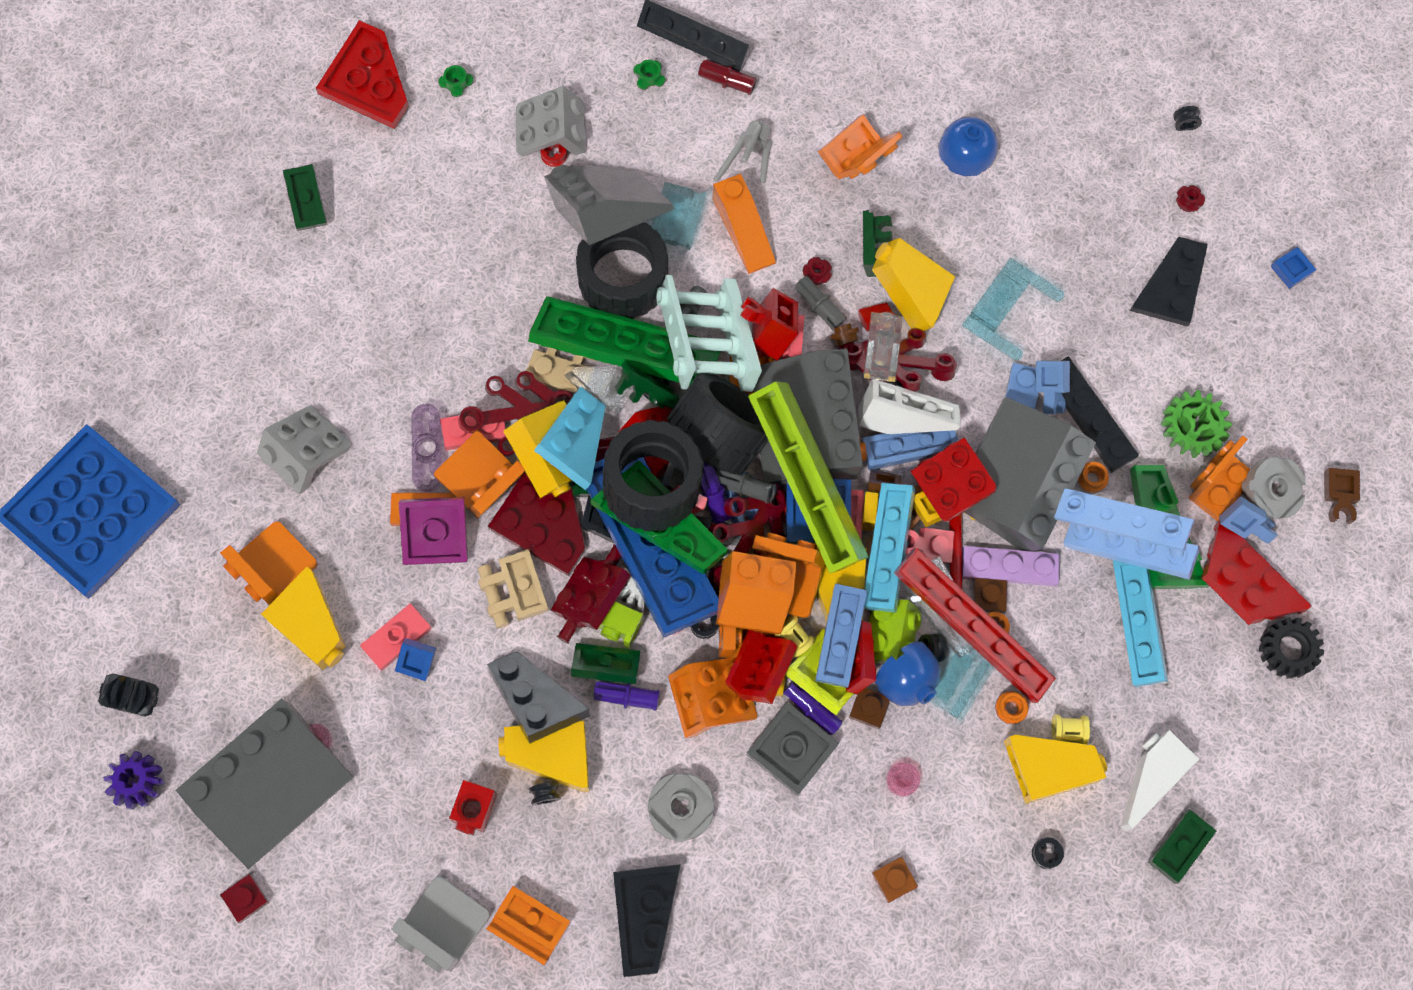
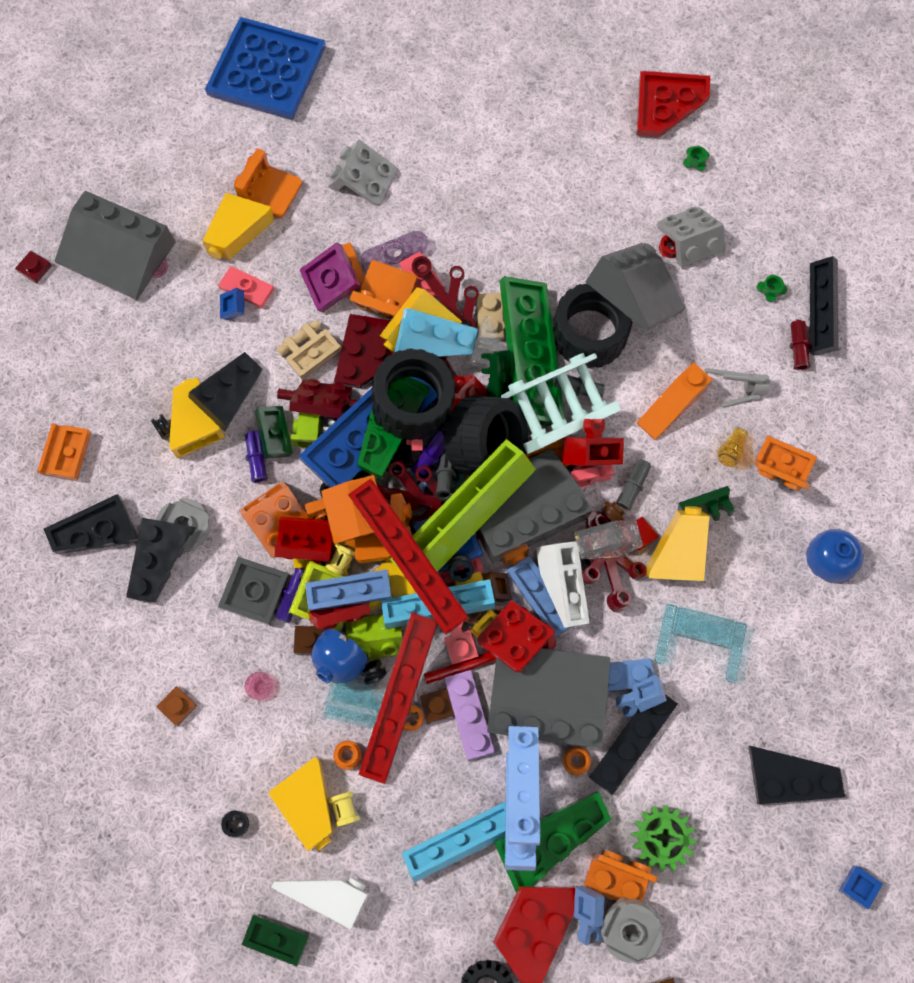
camera: 75 degrees right, 0 degrees up
black gear [98,674,159,717] -> none
dark purple gear [103,751,165,810] -> none
dark green plate [283,164,327,231] -> none
light grey bracket [391,876,490,973] -> none
red brick [449,780,498,836] -> none
clear light blue plate [651,182,707,250] -> none
dark red plate [802,257,832,285] -> none
dark red plate [1176,185,1205,212] -> none
none -> black wing [126,518,196,602]
none -> red tile [348,478,469,635]
none -> black bush [447,554,474,582]
none -> clear yellow cone [717,428,748,467]

